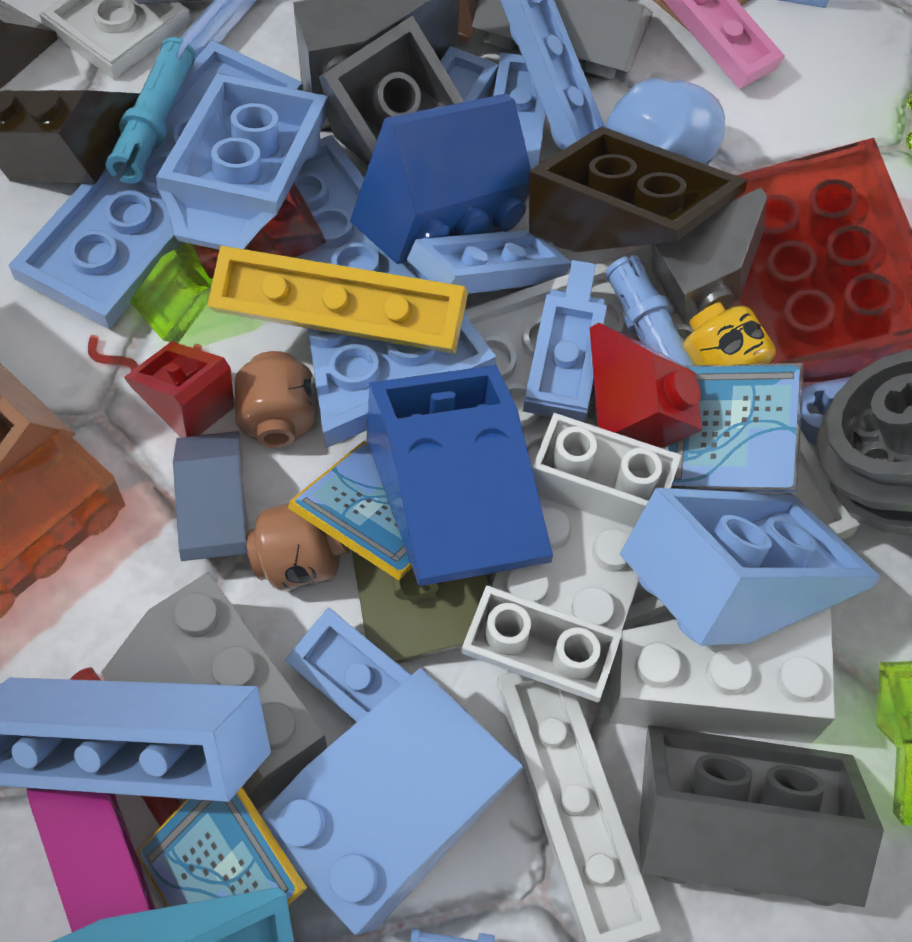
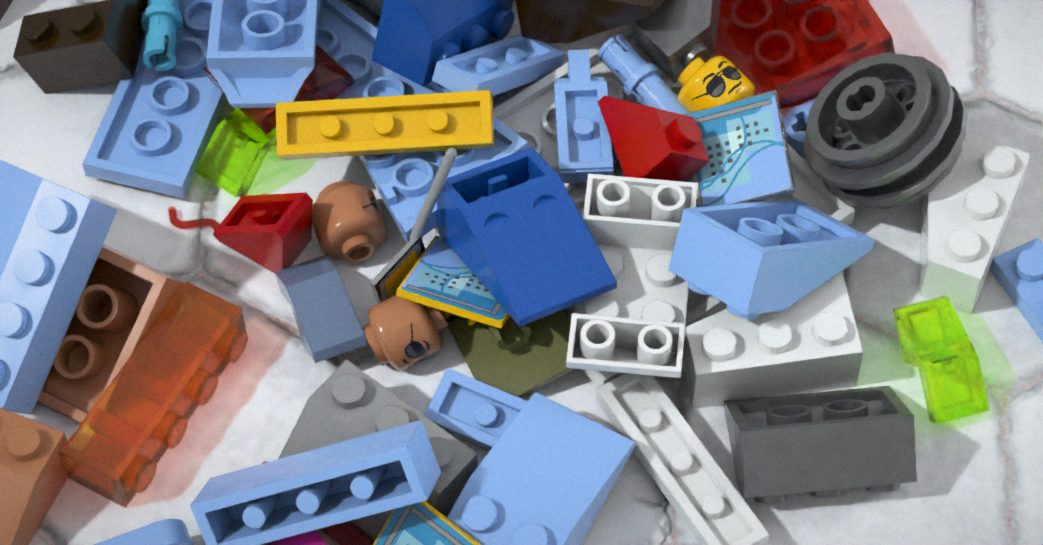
camera: 10 degrees left, 5 degrees down
none -> light grey piece [370,148,457,303]

